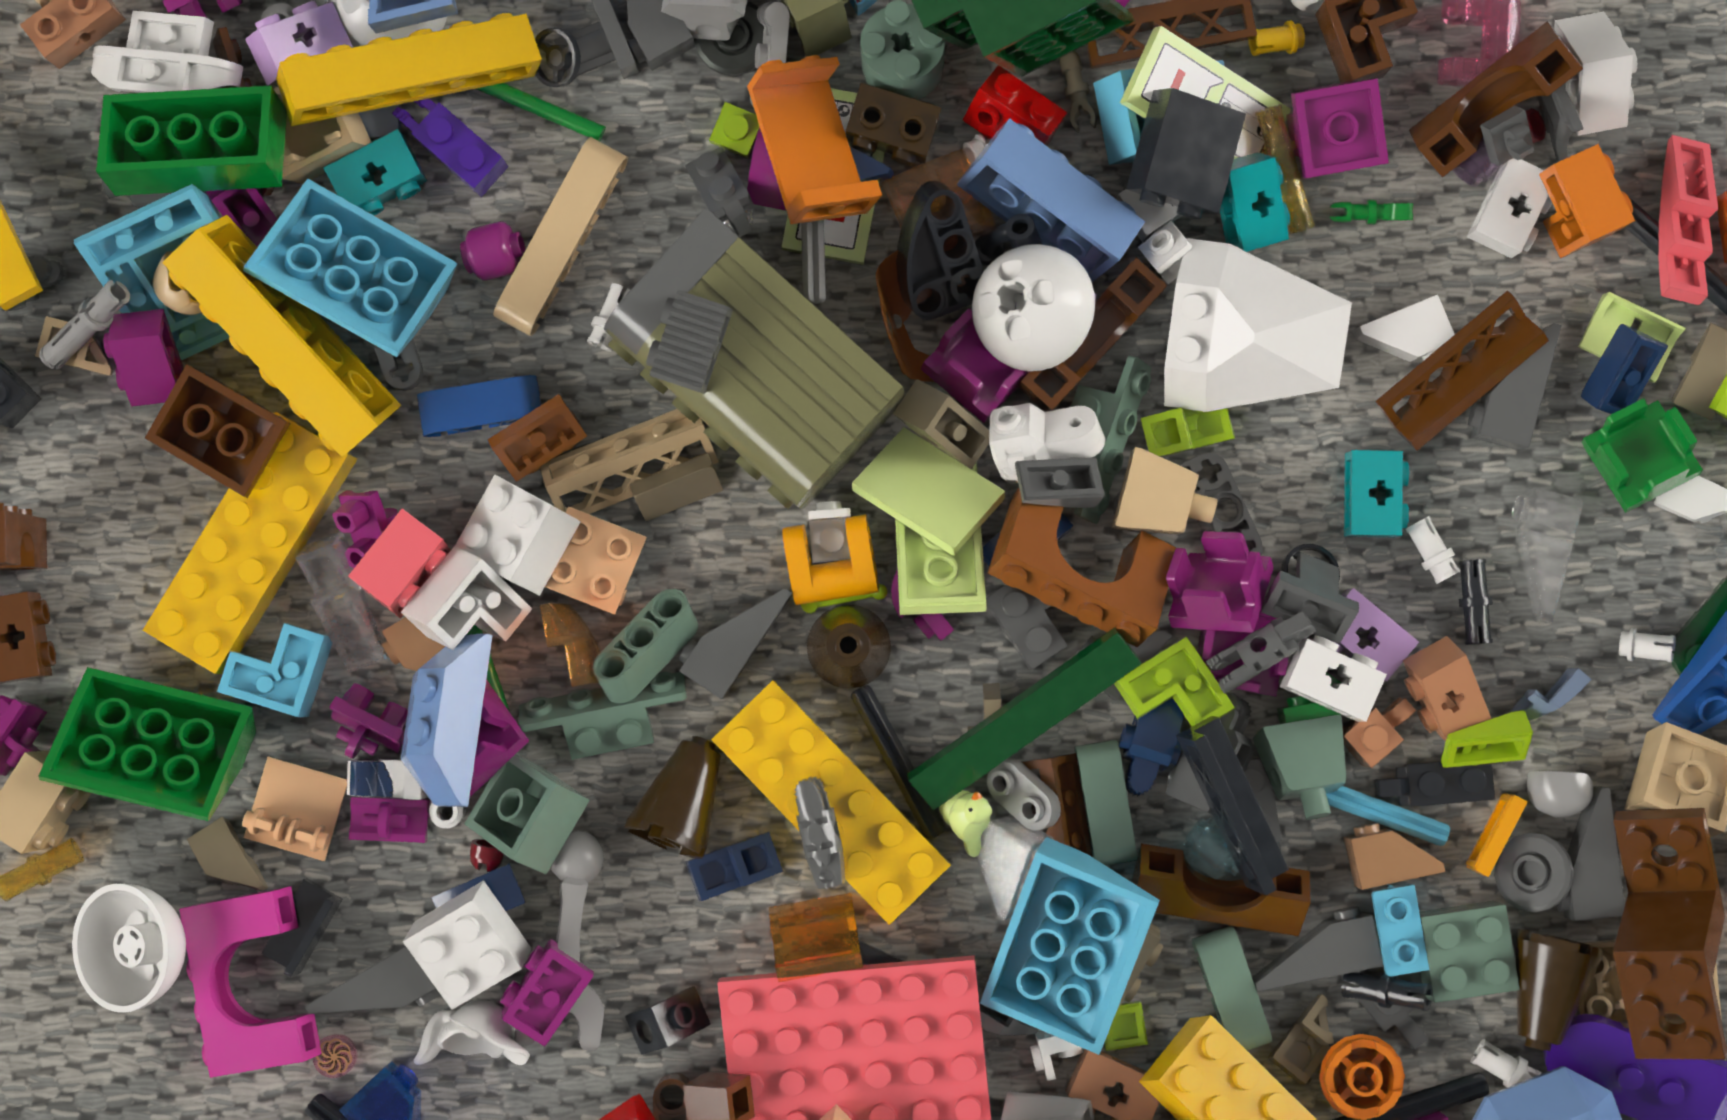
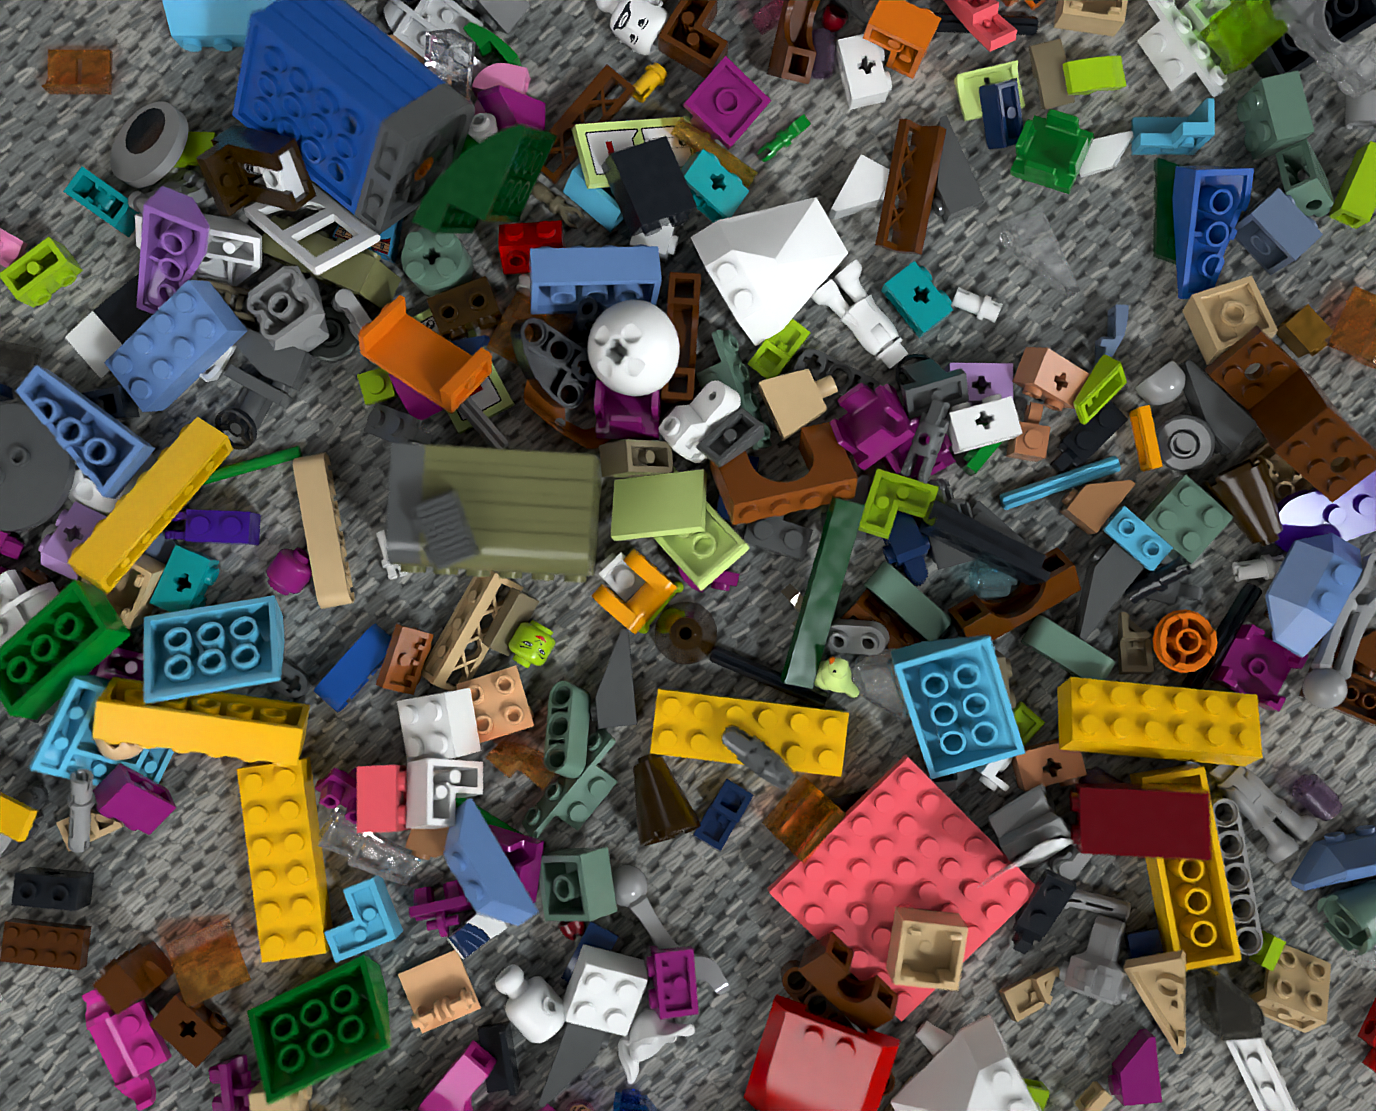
camera: 40 degrees left, 0 degrees up
reddish brown slope [145,364,290,498] -> none
dark tan slope [187,816,268,891] -> none
magenta hips [348,796,429,843] -> none
white pin [429,803,466,828] -> none
black bracket [625,986,711,1054] -> none
white bracket [1138,221,1192,285] -> none
sand green torso [1253,715,1346,820] -> none
black pin [1458,559,1493,645] -> none
dark grey tile [1480,106,1534,166] -> none
white pin [1619,628,1676,663] -> none
none -> clear orange slope [165,918,251,1008]
none -> white piece [495,964,565,1043]
none -> lime head [509,619,555,668]
none -> white piece [811,259,908,369]

